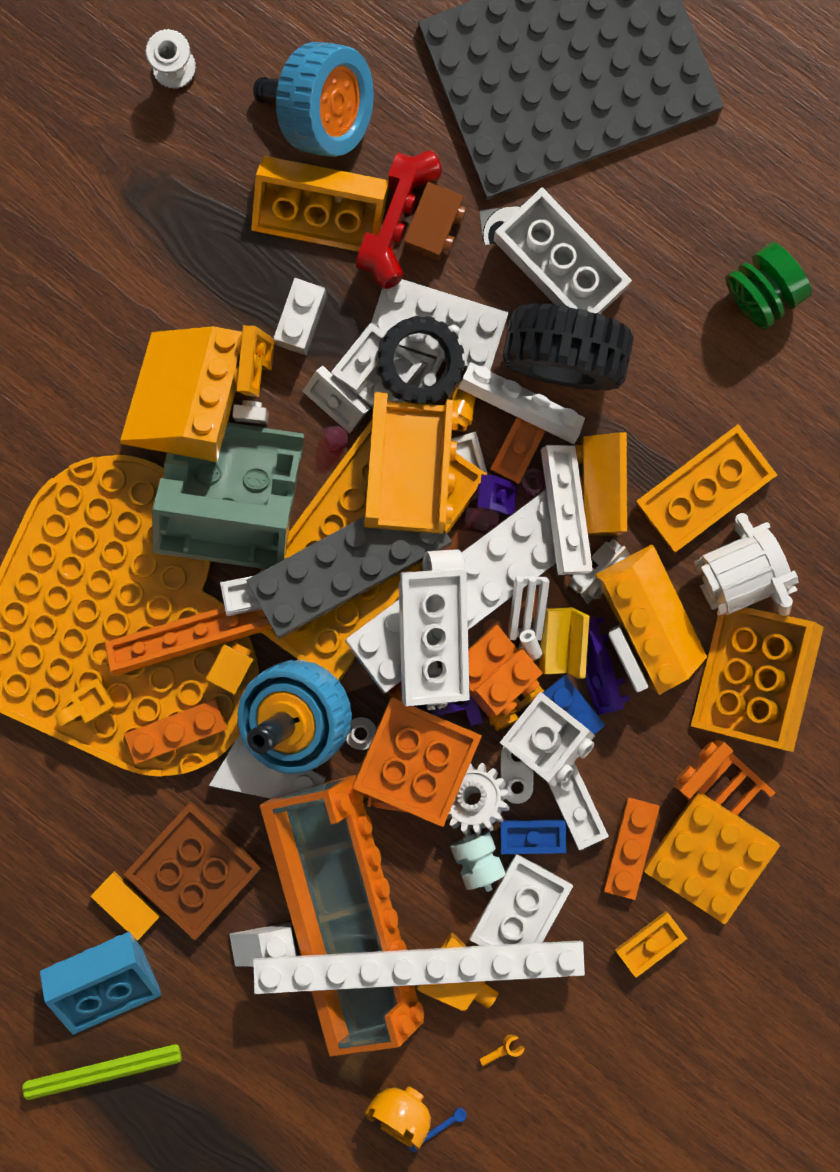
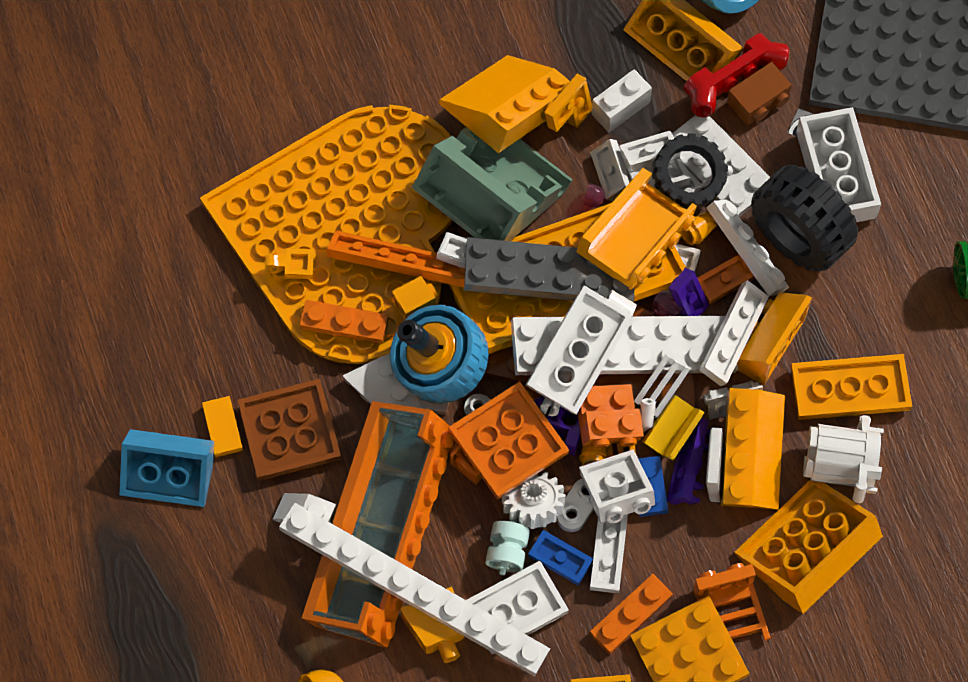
camera: 35 degrees right, 20 degrees down
lime axle [22,1044,182,1100] -> none
white plate [233,400,269,425] -> none
clear pink hinge [521,469,546,497] -> none

